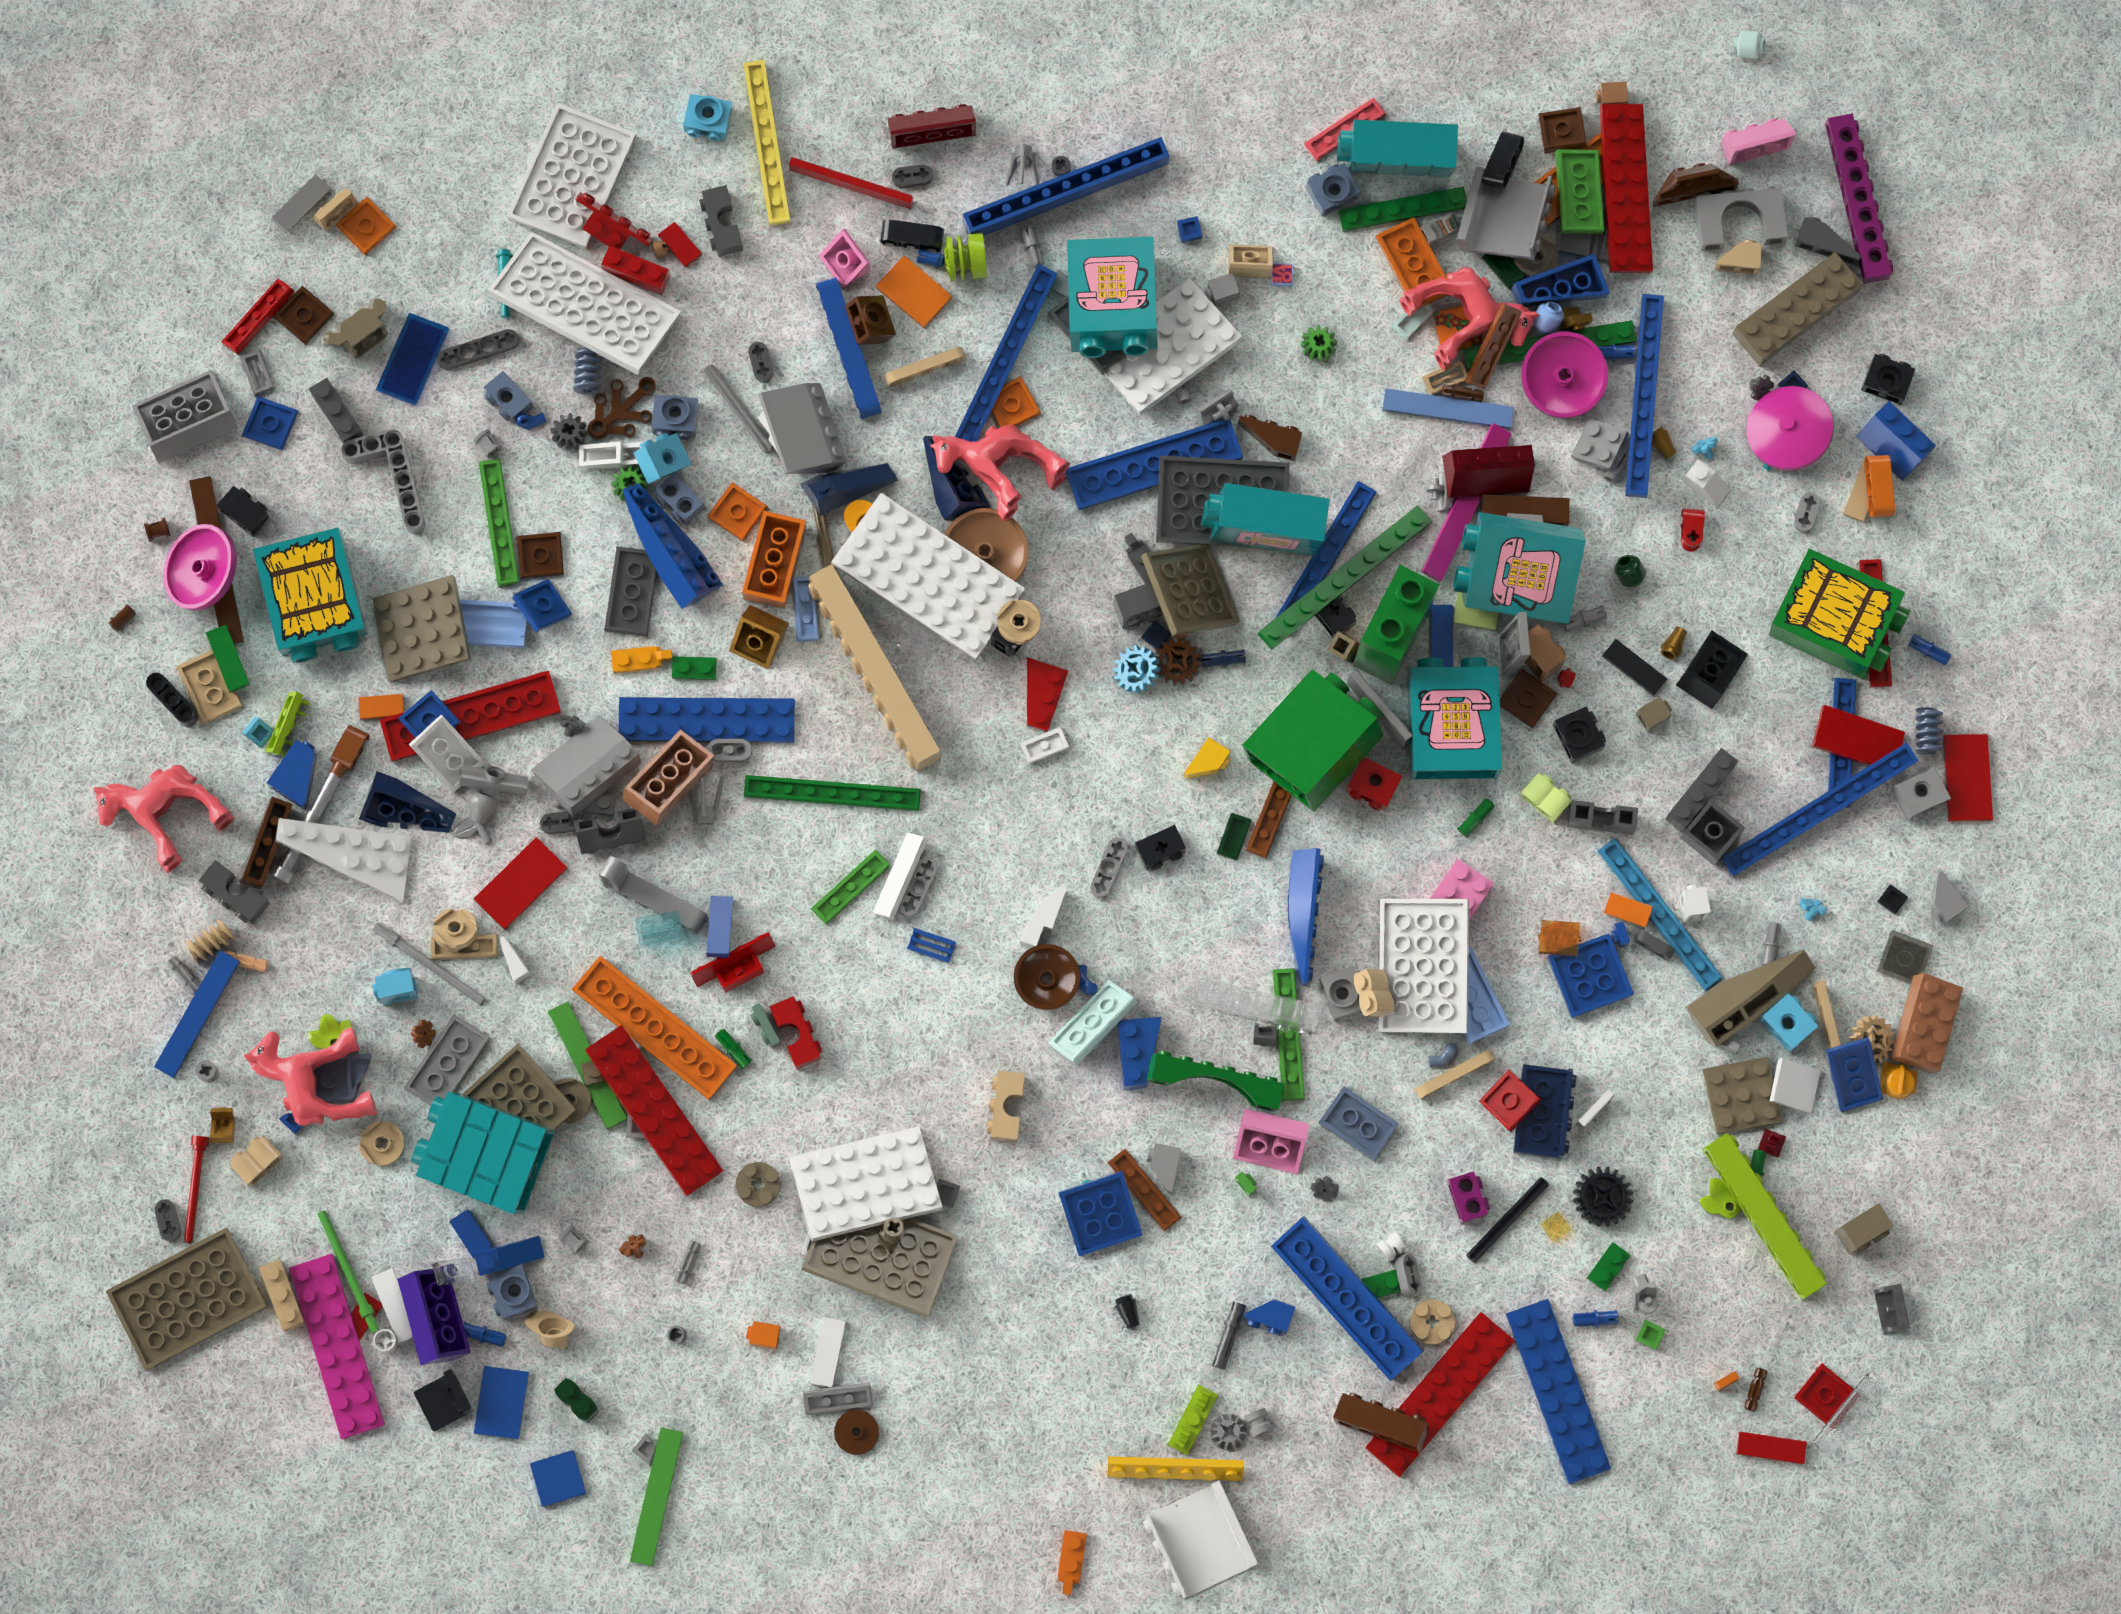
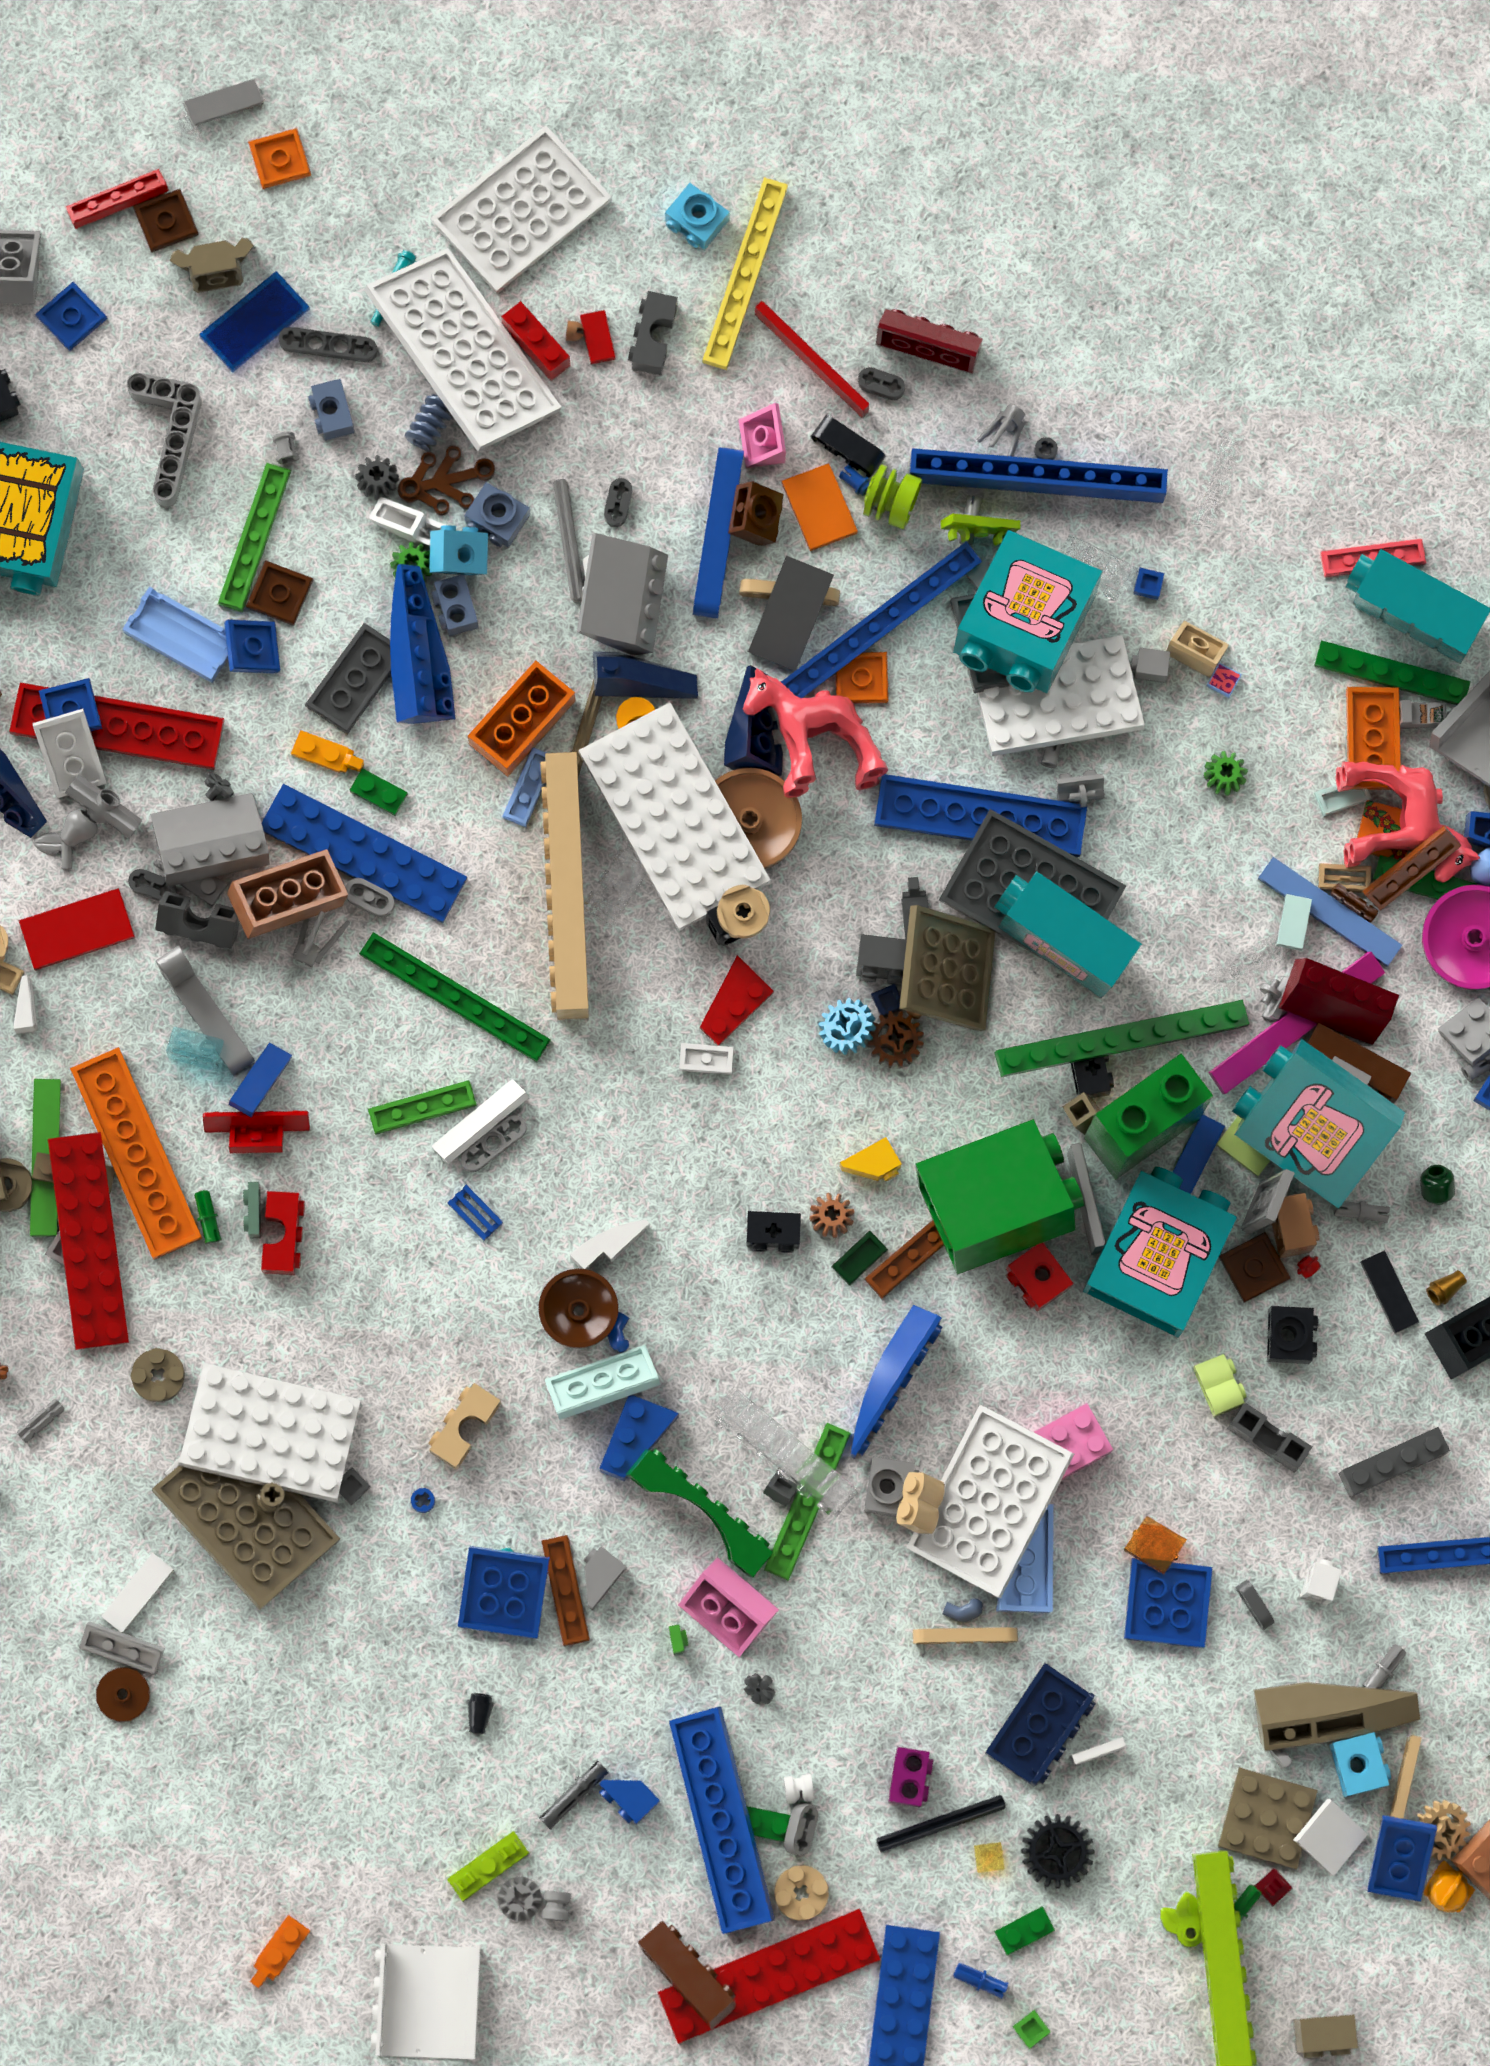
camera: 25 degrees right, 0 degrees up
light grey tile [240,349,275,397] -> none
dark grey arch [309,378,364,443] -> none
tan bracket [312,188,358,232] -> none
orange tile [359,694,404,720] -> none
dark tan plate [372,575,472,682] -> none
blue arm [515,413,547,430] -> none
red bracket [575,192,653,249] -> none
orange tile [707,482,768,542] -> none
pearl gold slope [729,605,789,669] -> none
orange brick [746,1321,781,1350] -> none
light grey beam [1090,838,1128,898] -> none
yellow plate [1107,1456,1244,1482] -> none
dark blue pin [1201,649,1246,668] -> none
reddish brown slope [1238,415,1302,461] -> none
blue tile [1275,481,1377,637] -> none
sand blue brick [1306,163,1361,216] -> none
sand blue plate [1318,1086,1399,1161] -> none
green axle [1457,798,1495,838] -> none
red tile [1478,1069,1541,1132] -> none
dark green tile [1482,254,1526,290] -> none
dark azure tile [1597,838,1723,991] -> none
orange tile [1604,892,1653,927] -> none
blue plate [1611,921,1630,948] -> none
light grey hips [1632,1274,1658,1314] -> none
dark tan brick [1636,696,1672,732] -> none
dark grey brick [1680,800,1745,865] -> none
medium azure plant [1799,898,1827,921] -> none
none -> blue bush [411,1488,435,1513]
none -> dark grey tile [748,555,834,671]
none -> nougat gear [809,1193,854,1238]
none -> lime plate [940,513,1021,546]
none -> light aqua tile [1276,894,1312,951]

